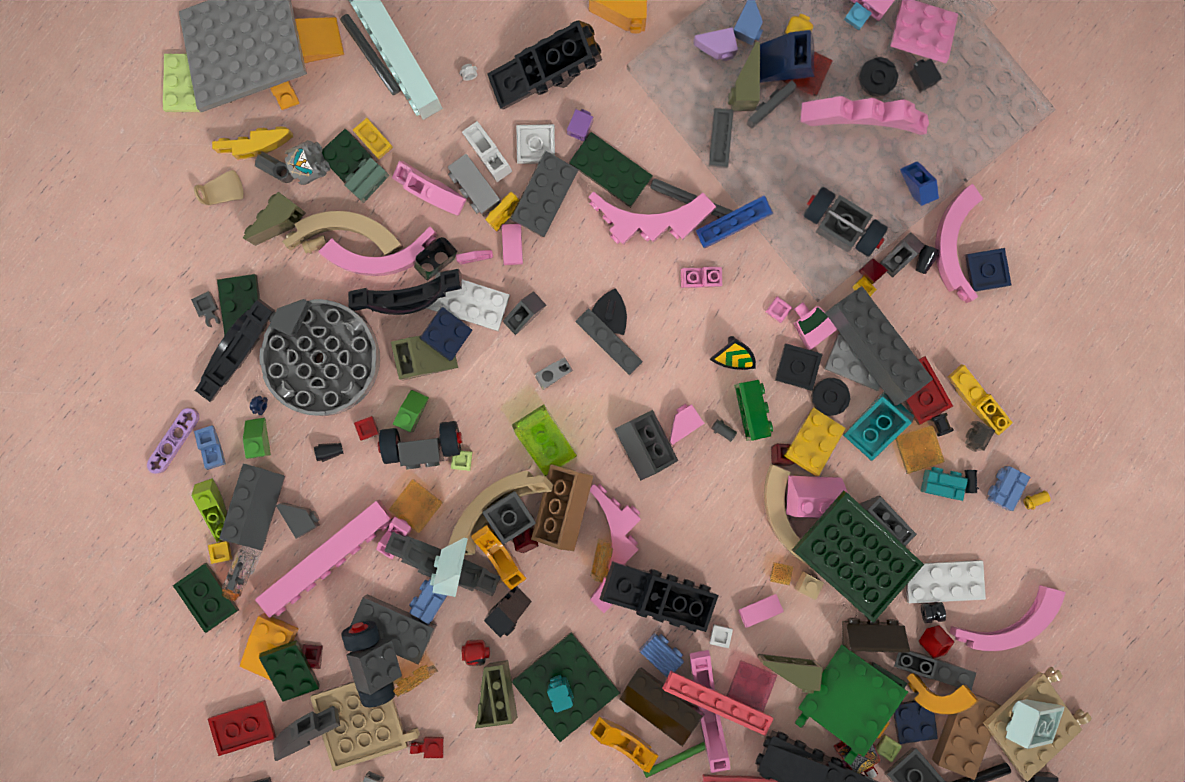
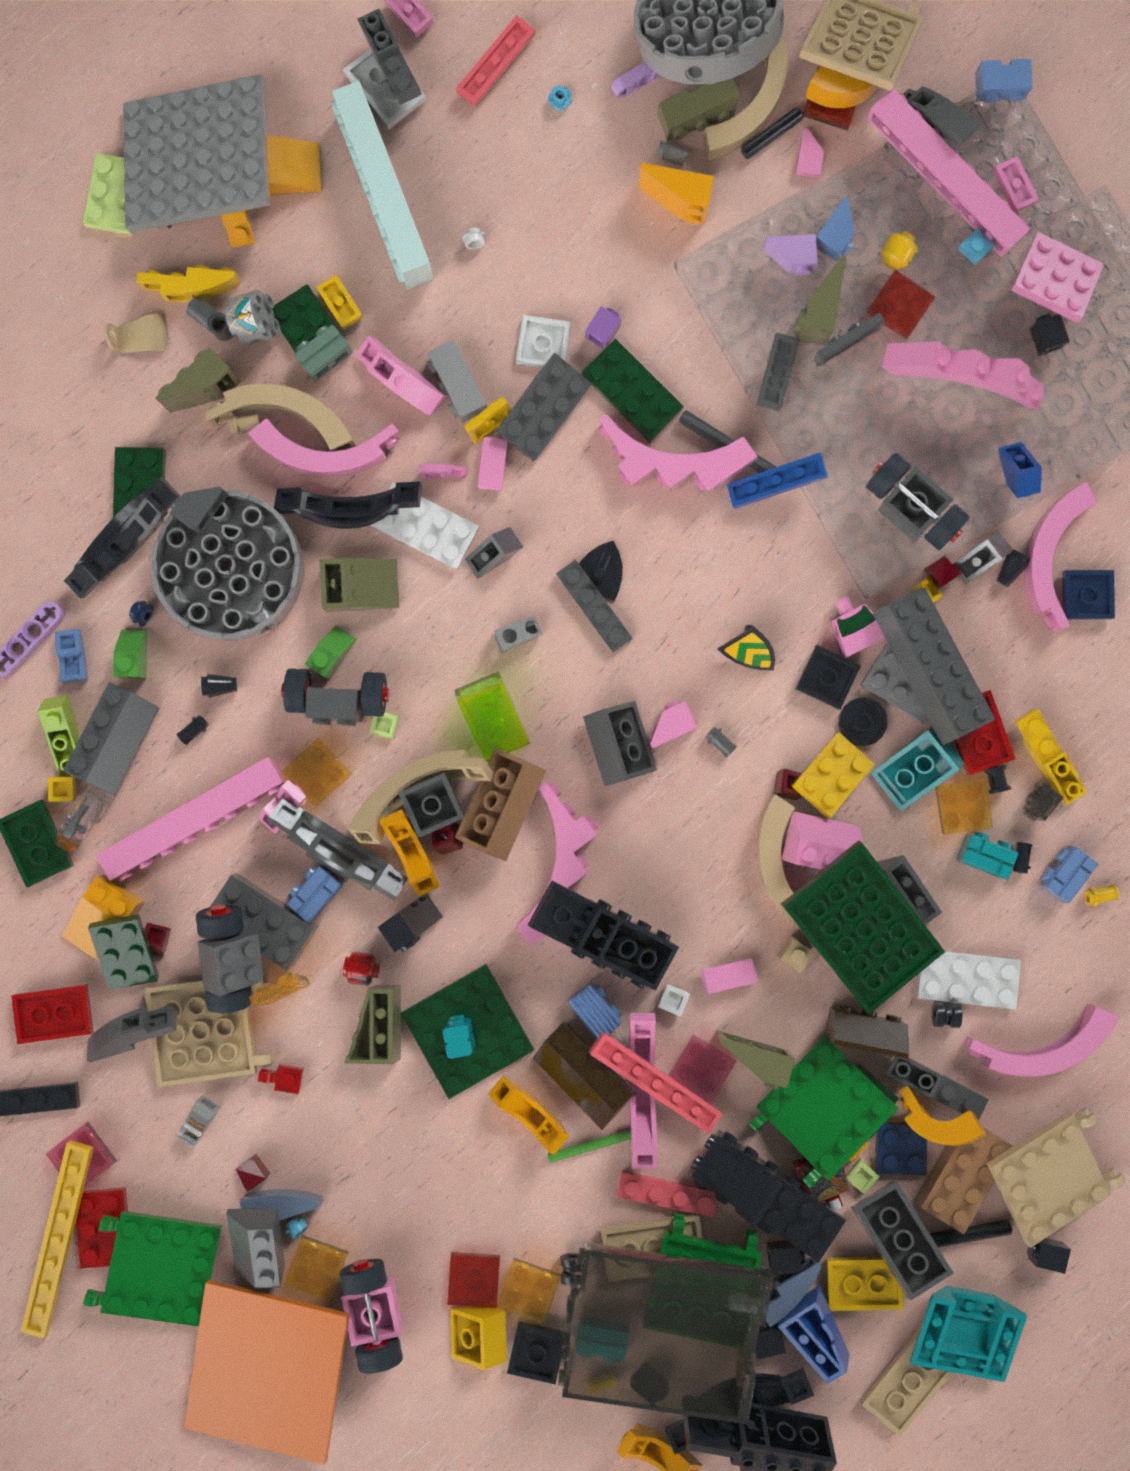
camera: 15 degrees right, 0 degrees up
dark grey plate [191,291,220,327] -> none
dark grey slope [276,503,320,539] -> none
dark grey axle [340,14,401,95] -> none
red plate [354,416,379,441] -> none
black piece [414,237,457,281] -> none
dark blue plate [420,307,472,361] -> none
light aqua slope [430,538,468,597] -> none
white slope [462,121,512,182] -> none
black wedge [487,20,602,110] -> none
clear yellow plate [590,538,613,583] -> none
bright pink slope [681,267,722,288] -> none
green slope [734,380,773,441] -> none
dark blue slope [760,30,814,83] -> none
bright pink tile [766,296,793,323] -> none
clear yellow plate [770,562,793,586] -> none
black tile [859,57,899,97] -> none
red panel [919,625,955,659] -> none
light aqua slope [1006,699,1065,749] -> none
none -> black pin [176,715,209,745]

